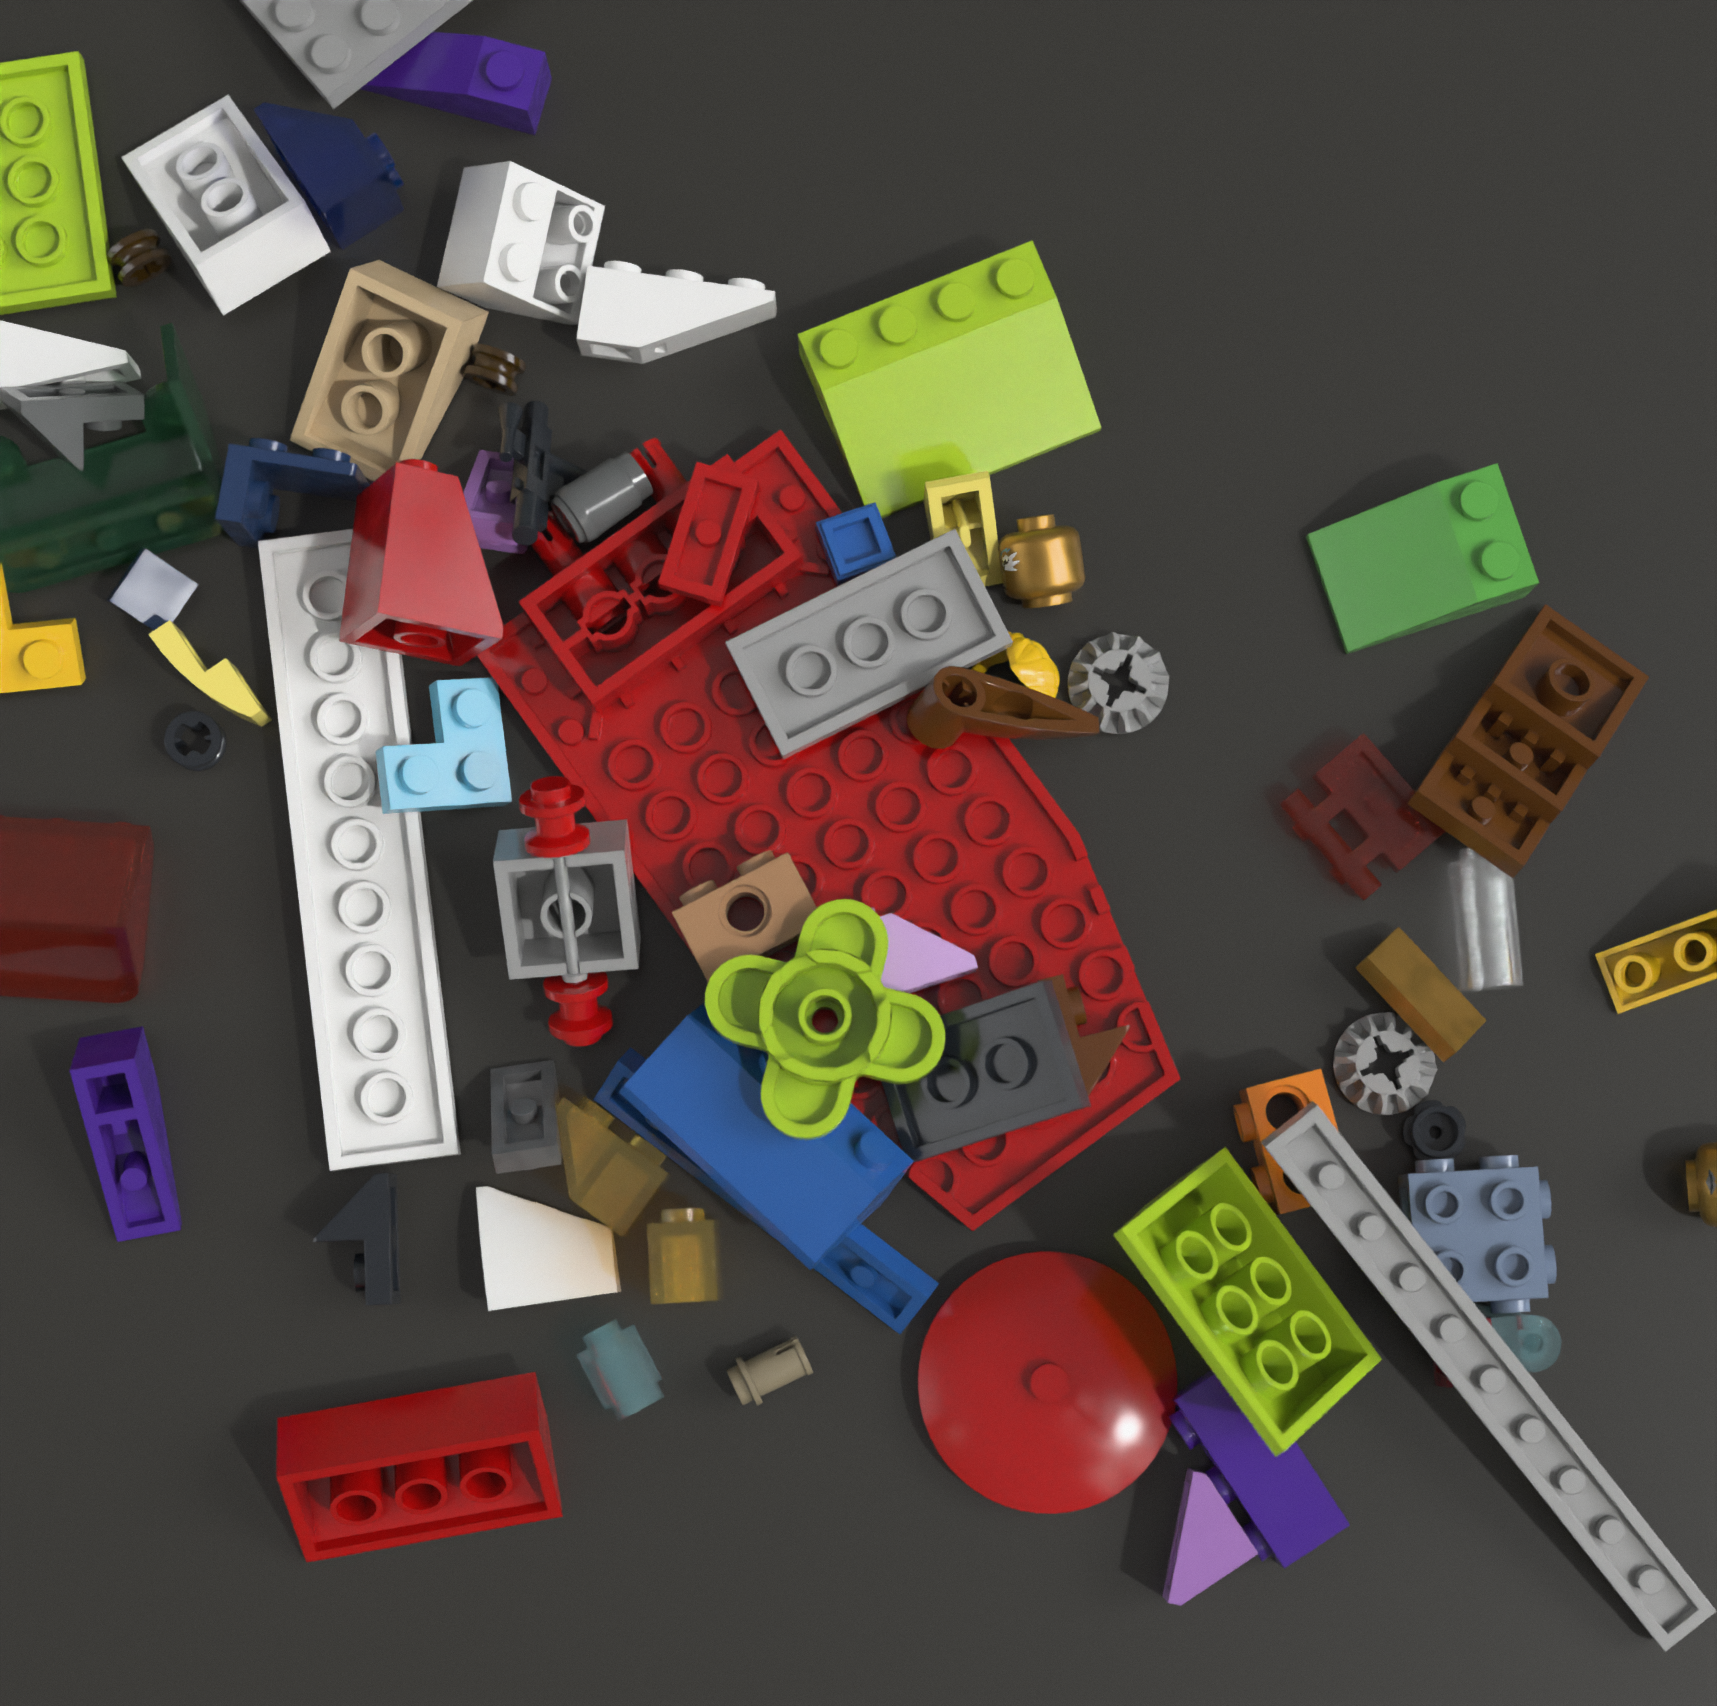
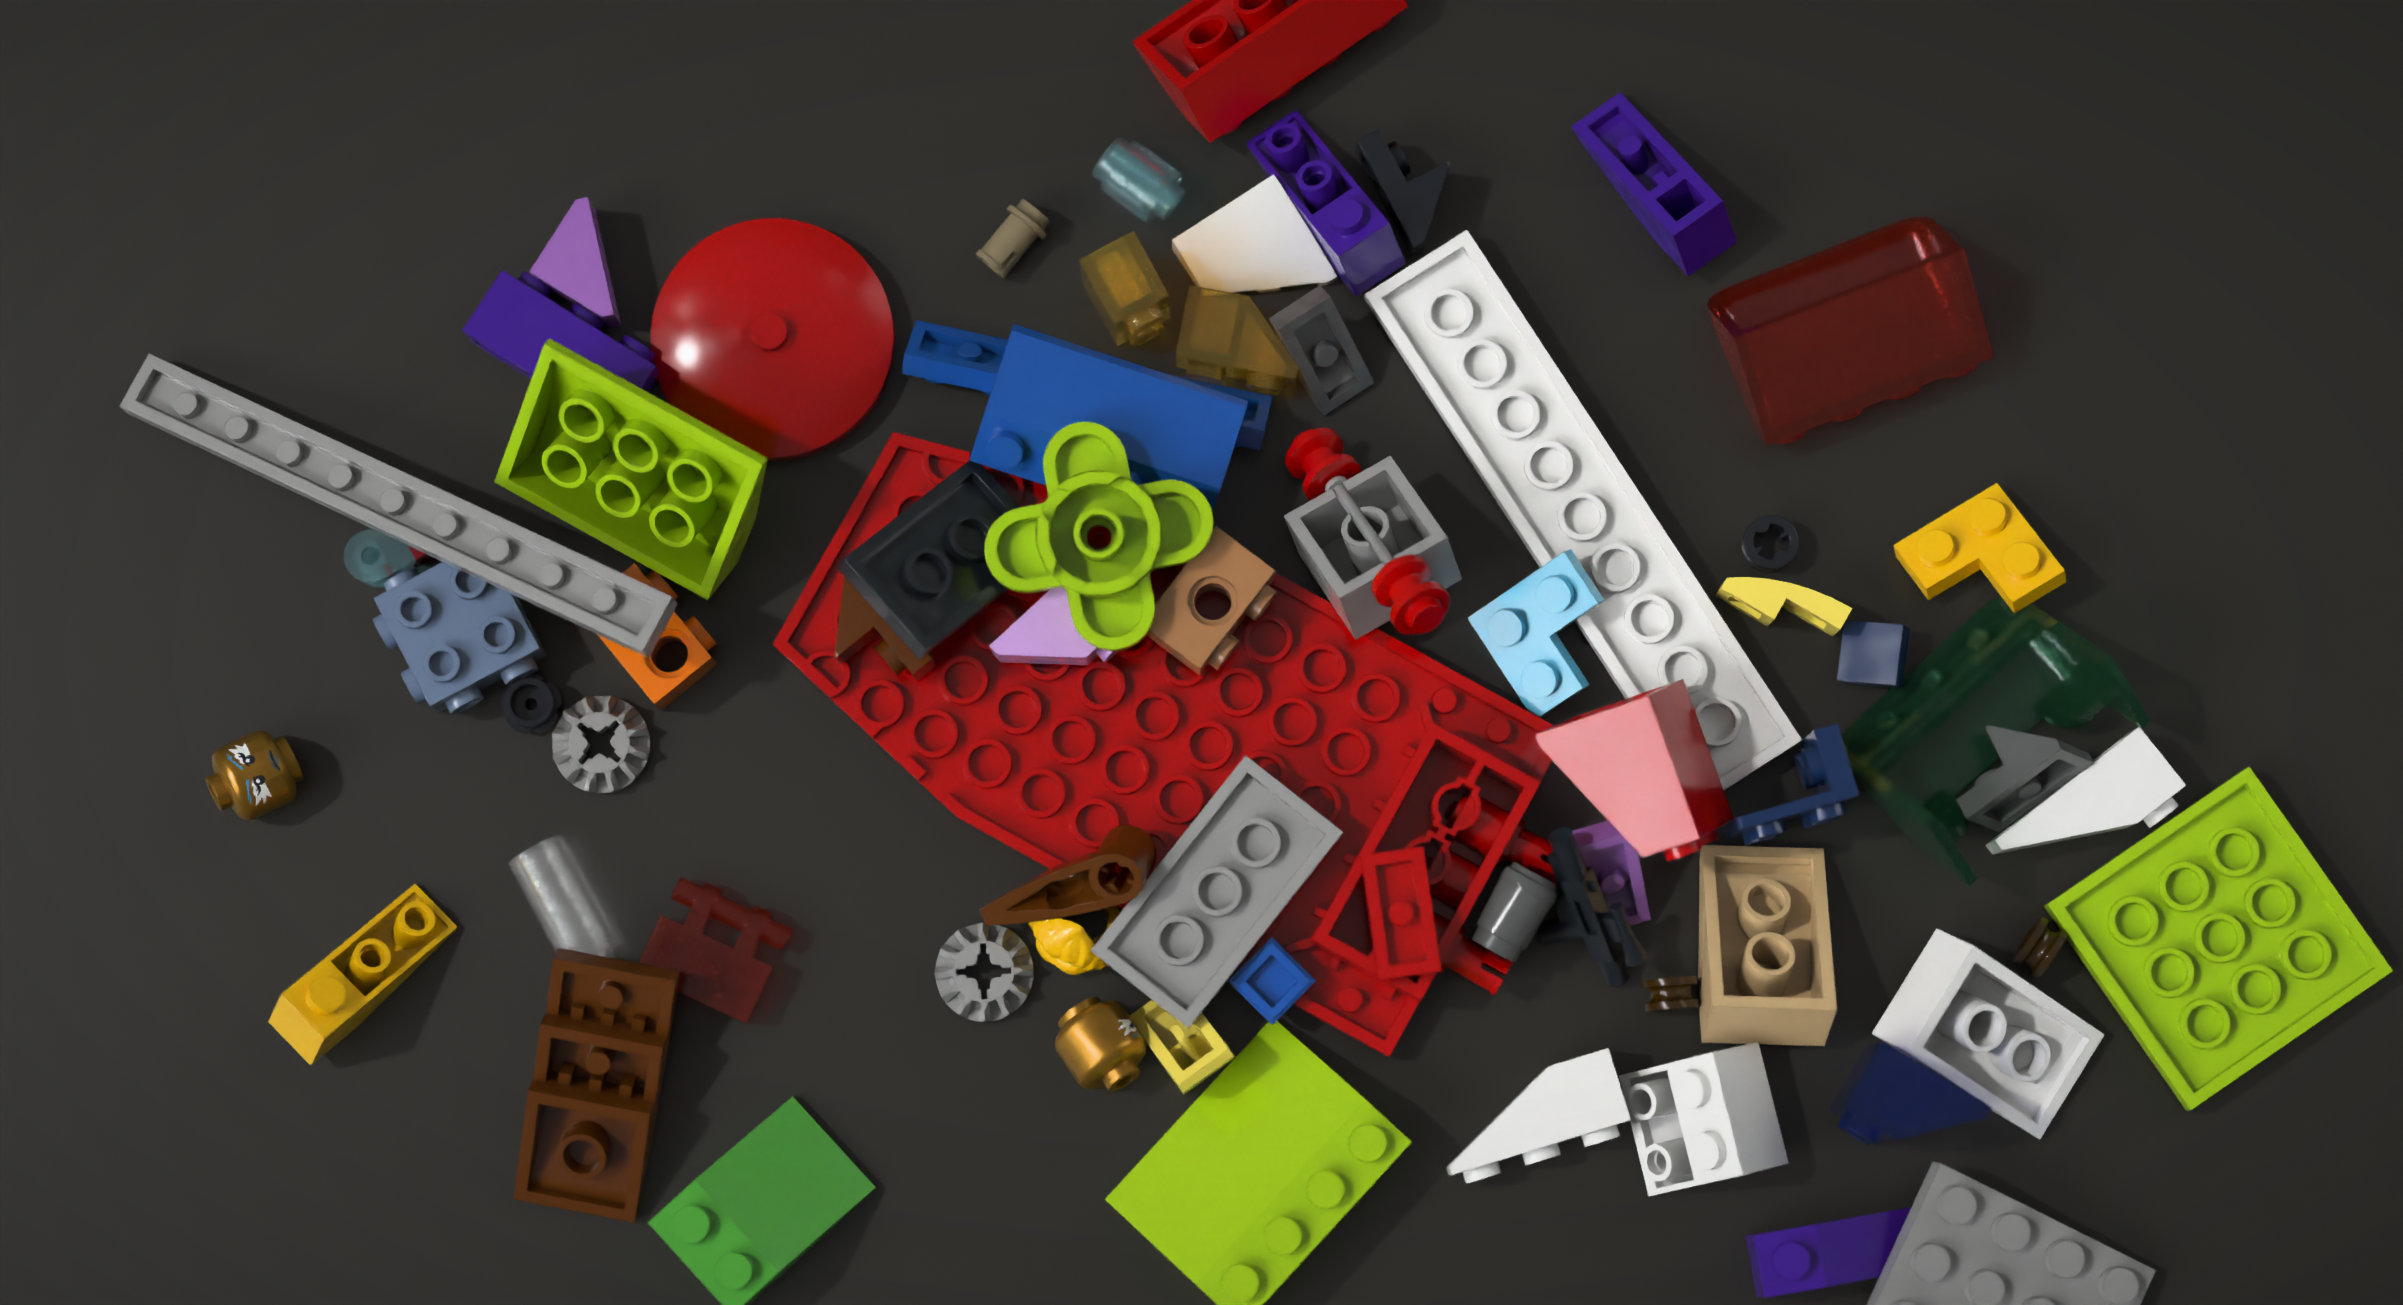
camera: 155 degrees right, 0 degrees up
pearl gold tile [1355,926,1487,1063] -> none
none -> dark purple slope [1246,110,1406,297]

